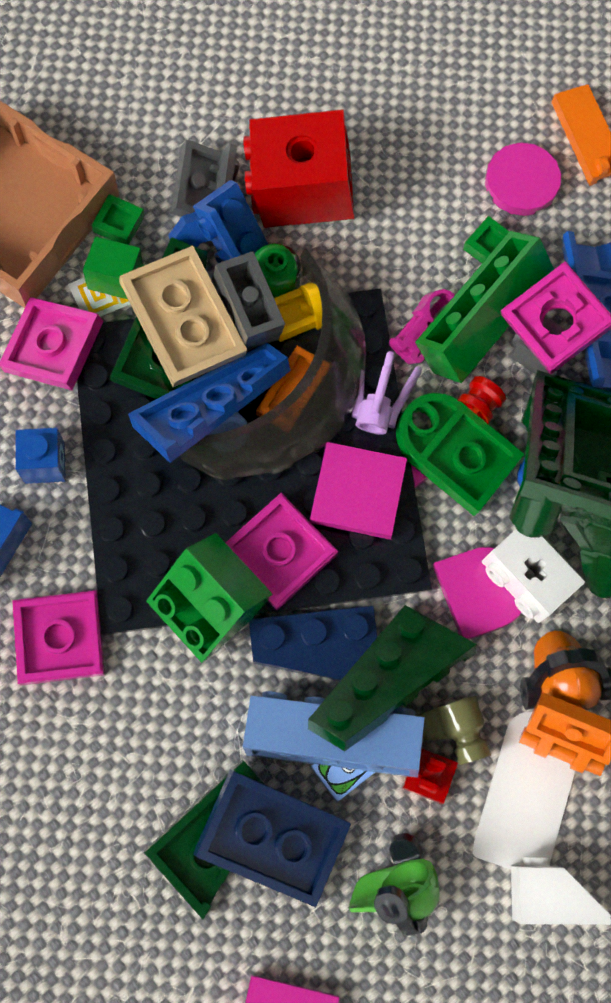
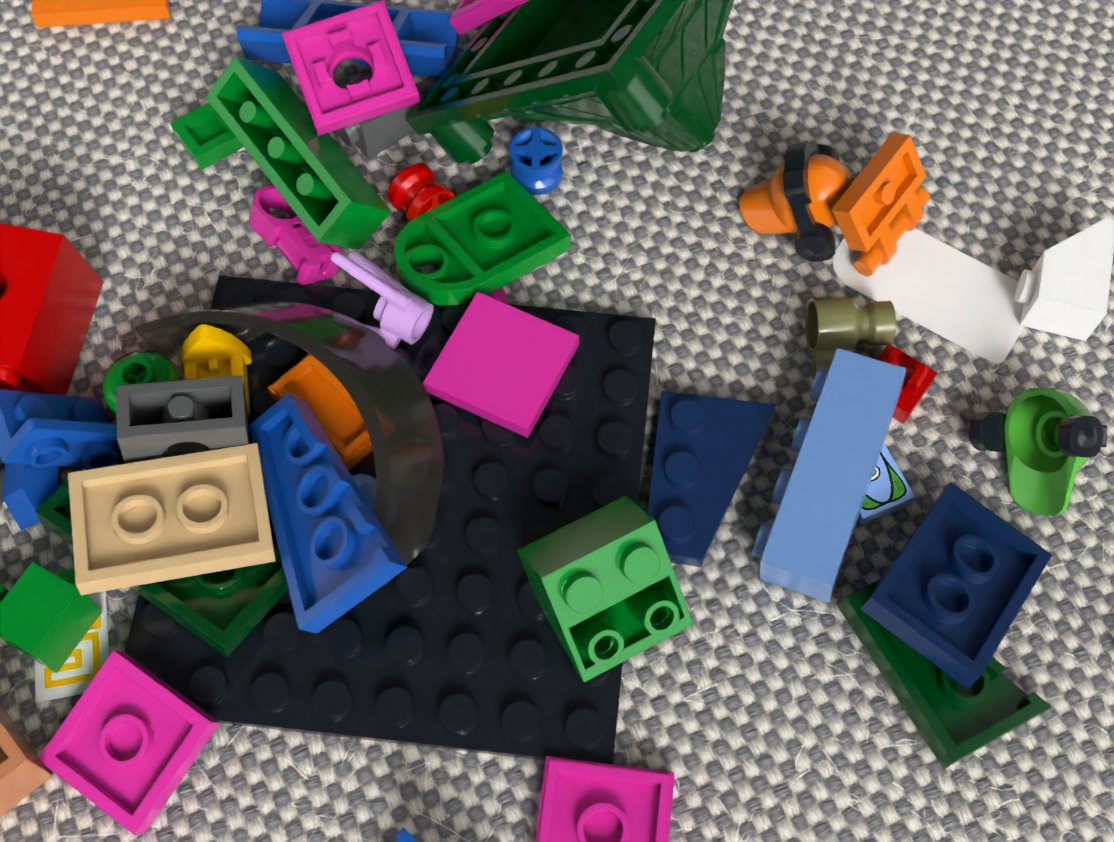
camera: 70 degrees left, 10 degrees down
blue brick [16,428,66,484] -> none
dark pink tile [225,493,338,610] -> none
dark green wing [308,605,477,752] -> none
dark pink tile [433,547,527,640] -> none
white brick [481,530,585,623] -> none
dark pink tile [485,143,561,216] -> none

